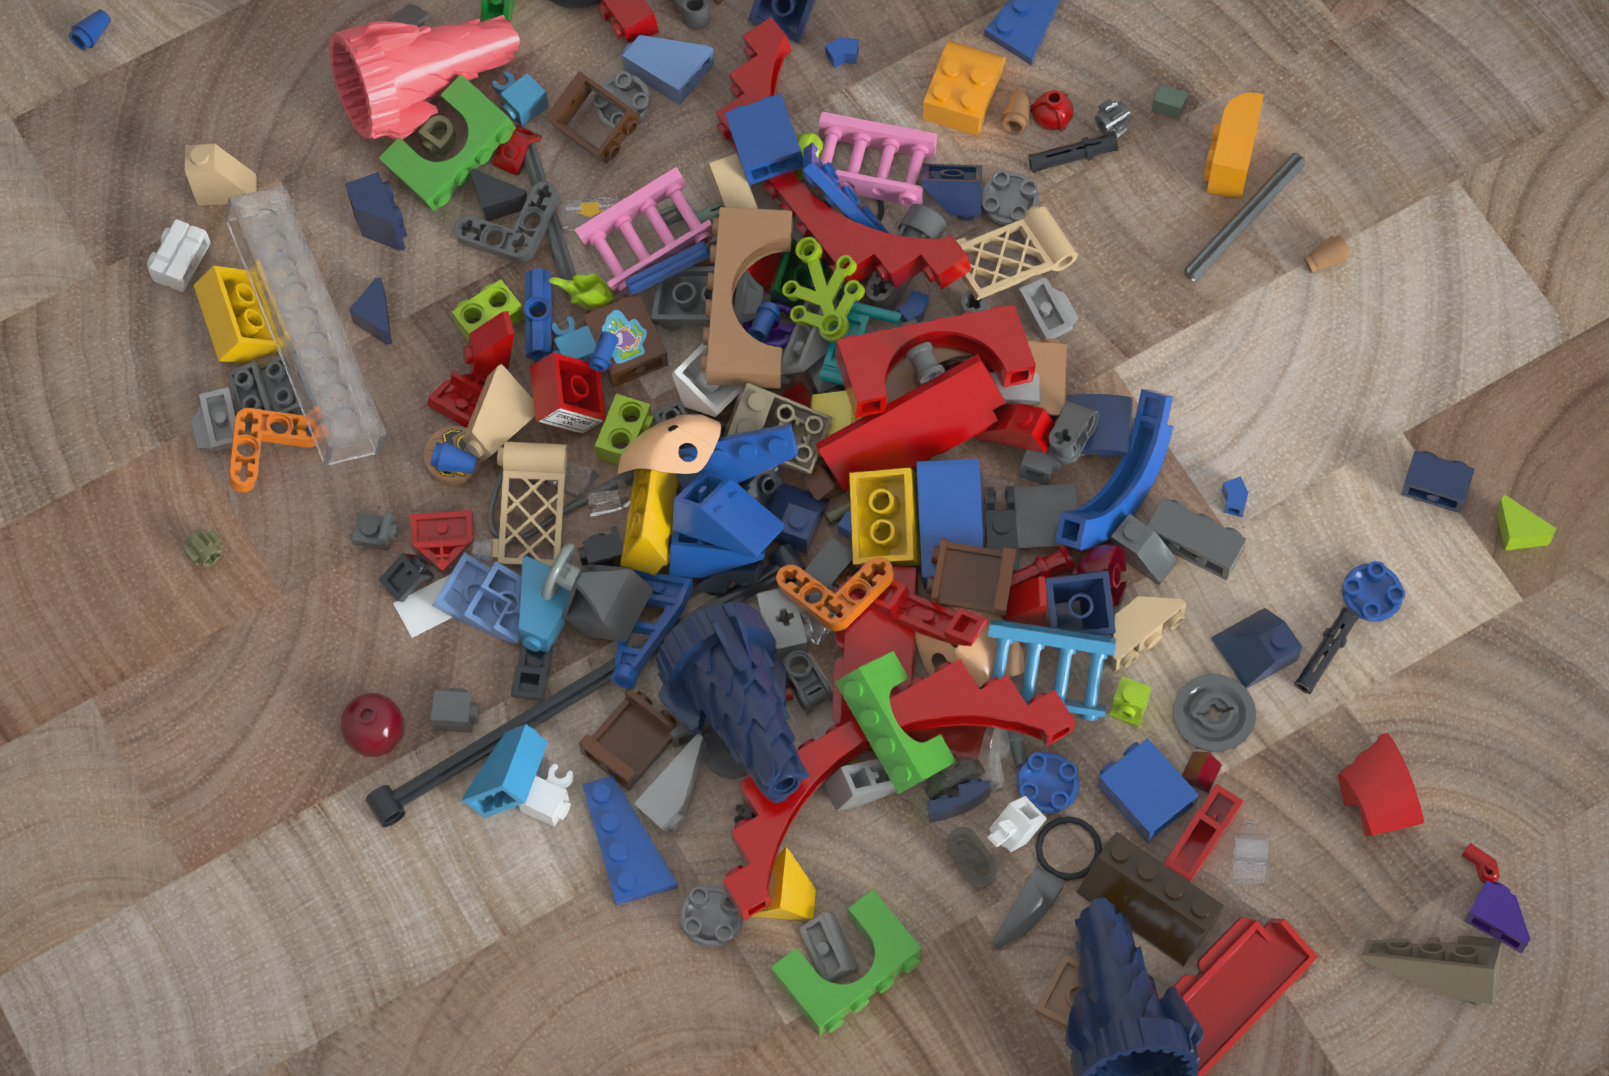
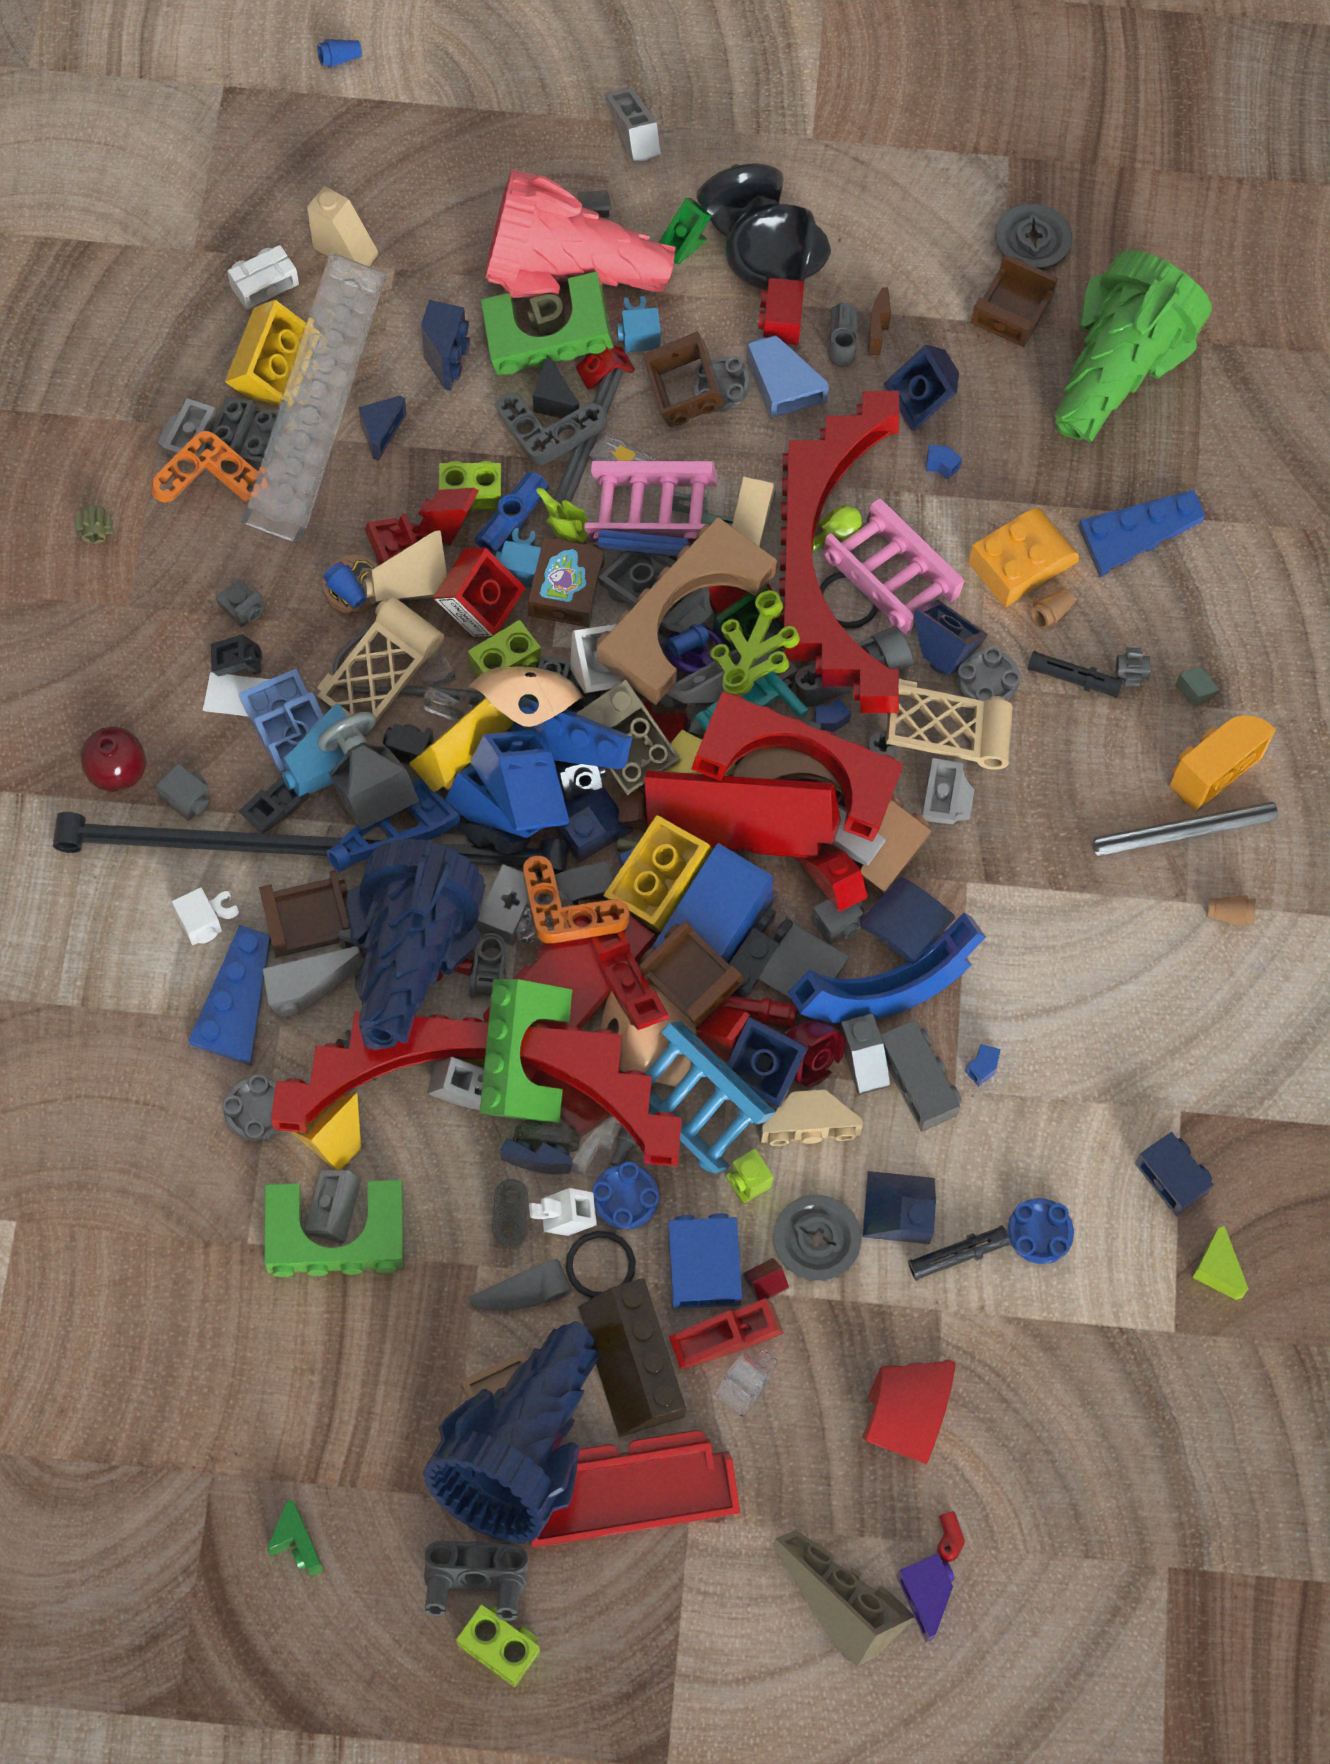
camera: 30 degrees right, 0 degrees up
red slope [410,510,474,572] -> none
dark azure slope [461,724,548,818] -> none
clear plate [472,533,493,563] -> none
blue pin [588,331,619,372] -> none
blue brick [725,94,803,185] -> none
blue wing [803,142,890,233] -> none
dark grey connector [906,342,945,387] -> none
red piece [1030,90,1074,131] -> none
dark grey piece [1049,402,1099,464] -> none

